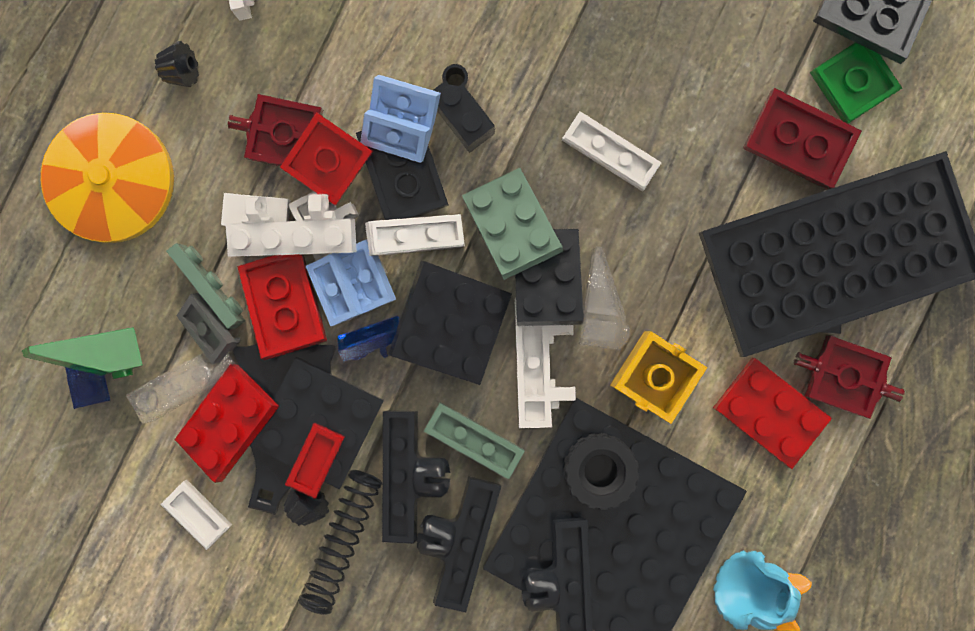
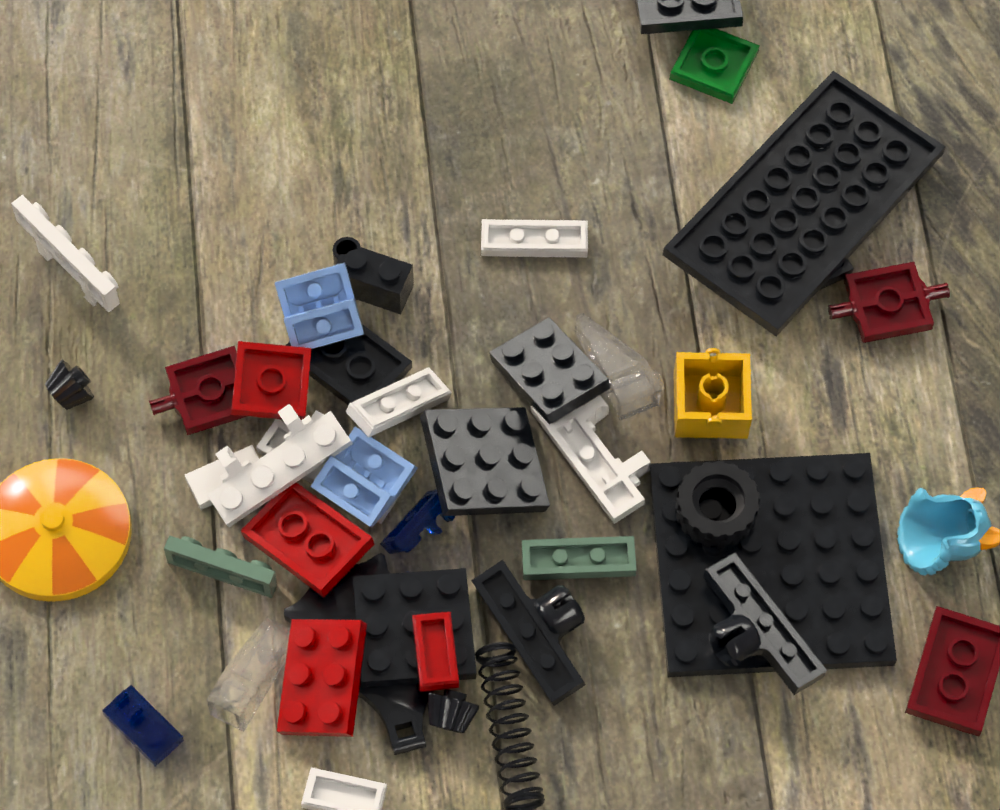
camera: 30 degrees left, 25 degrees down
slope [22,327,143,379] -> none
dark grey plate [176,293,241,364] -> none
black plate [417,476,501,613] -> none
sand green plate [462,168,563,280] -> none
red plate [713,358,832,469] -> none
dark red plate [743,88,862,190] -> none

